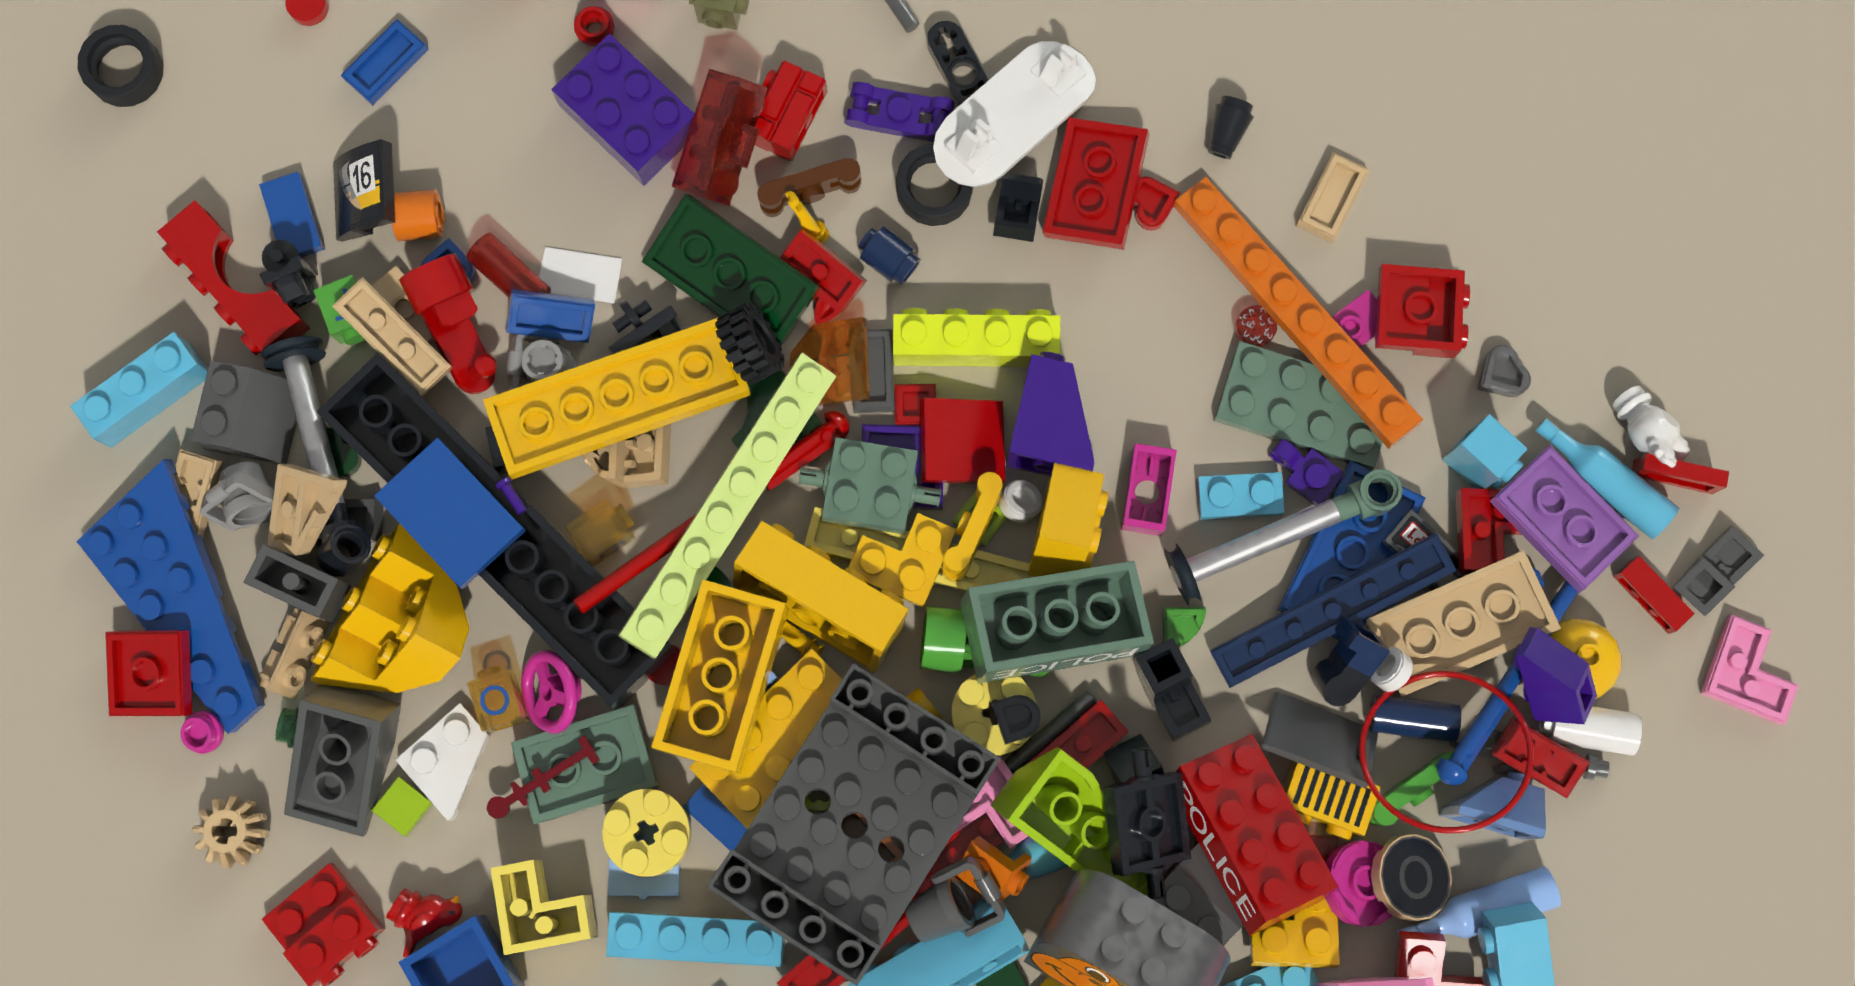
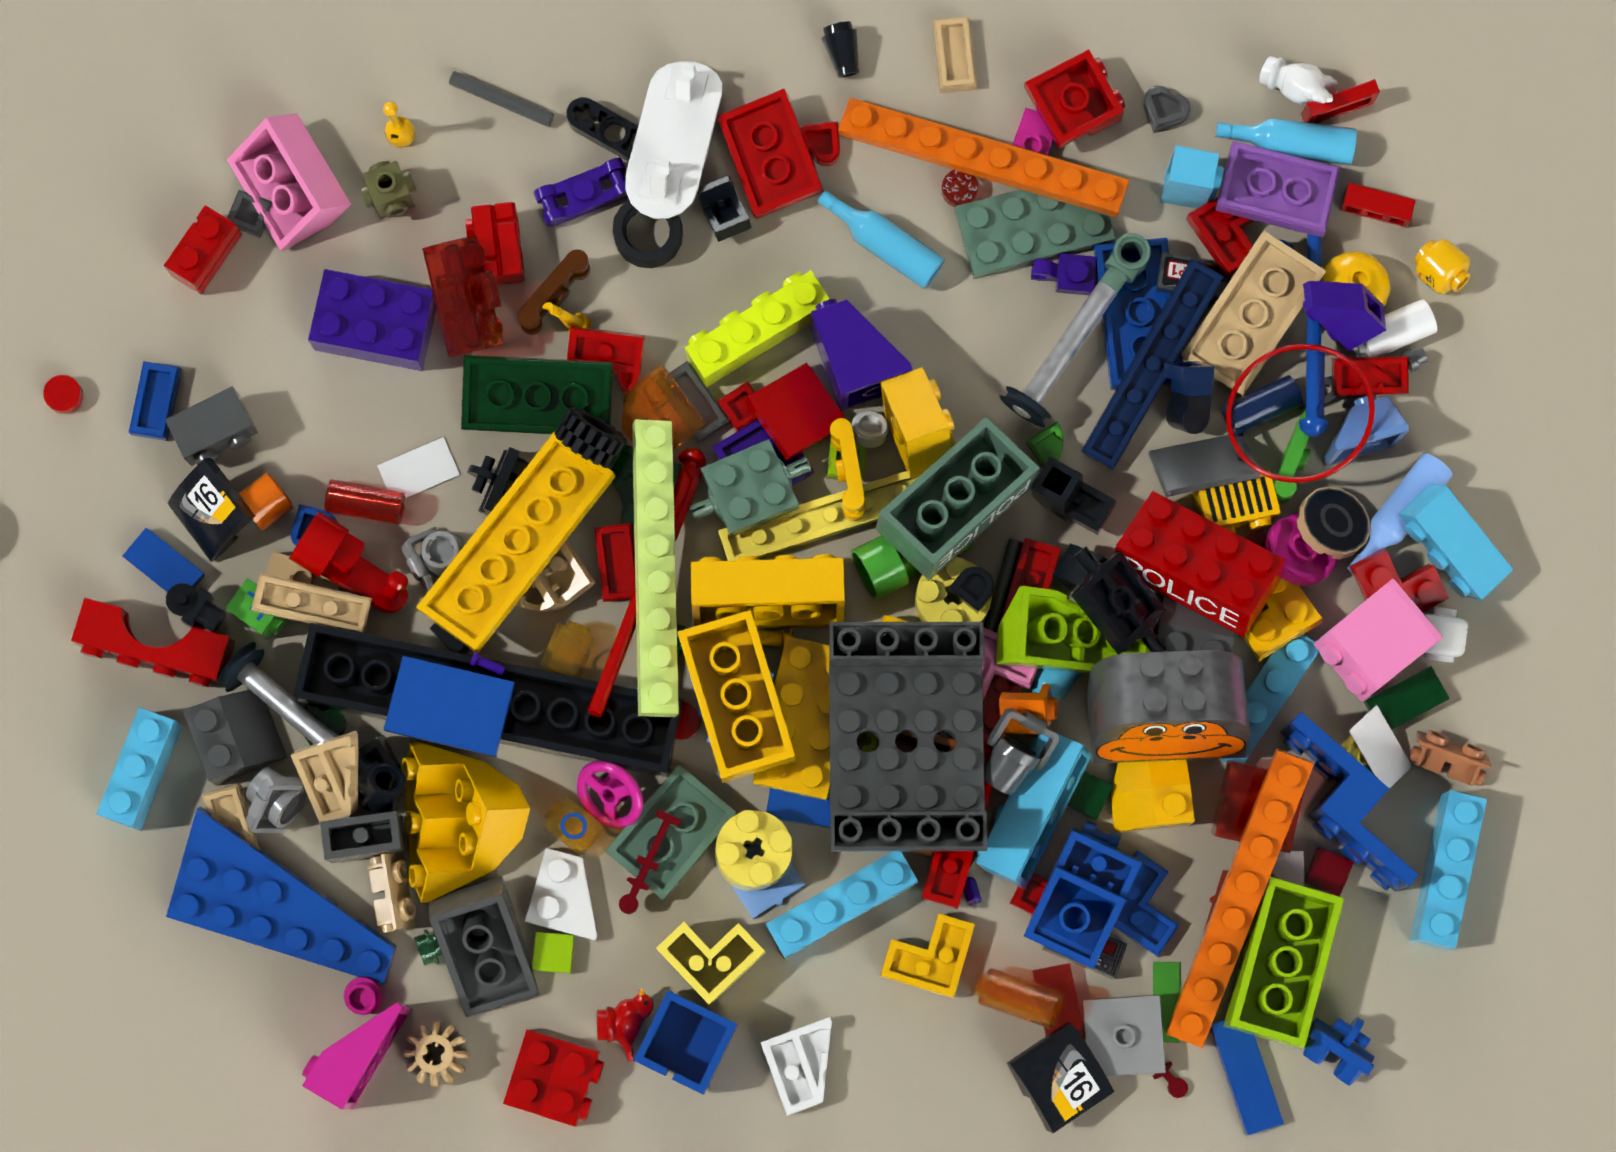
camera: 35 degrees left, 0 degrees up
red tile [105,630,192,716] -> none
blue tile [505,289,595,343] -> none
red plate [574,6,615,47] -> none
yellow plate [848,513,957,608] -> none
dark blue brick [858,226,921,285] -> none
dark pink piece [1121,443,1177,536] -> none
medium azure plate [1197,472,1285,520] -> none
white tile [1370,647,1413,692] -> none
dark grey slope [1673,525,1764,616] -> none
bright pink tile [1700,615,1799,725] -> none
none -> dark grey brick [165,386,258,466]
none -> dark pink slope [302,1003,412,1110]
none -> red tile [594,523,635,602]
none -> medium azure piece [818,190,945,289]
none -> yellow head [1414,239,1470,294]

